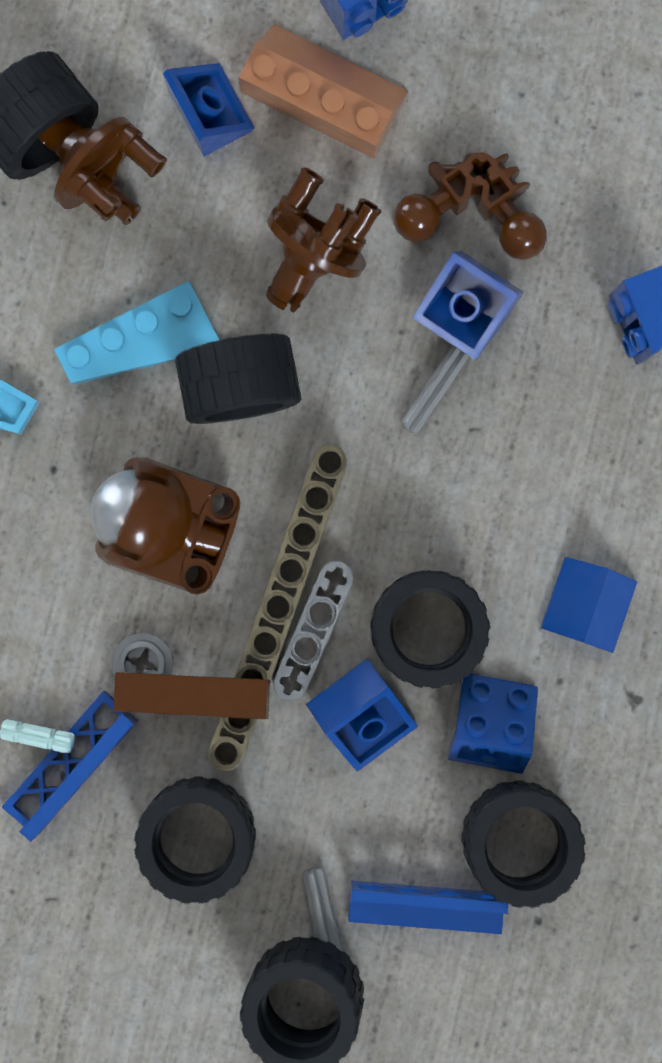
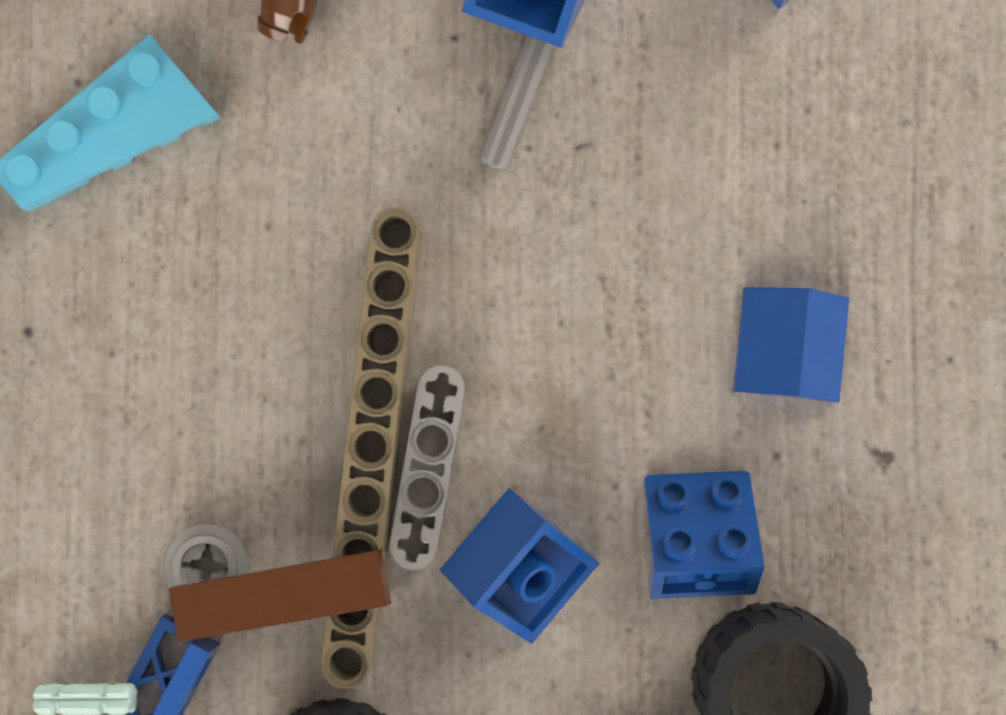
camera: 10 degrees left, 0 degrees up
reddish brown piece [90,457,241,595] -> none
black tyre [175,333,302,424] -> none
black tyre [370,570,490,689] -> none

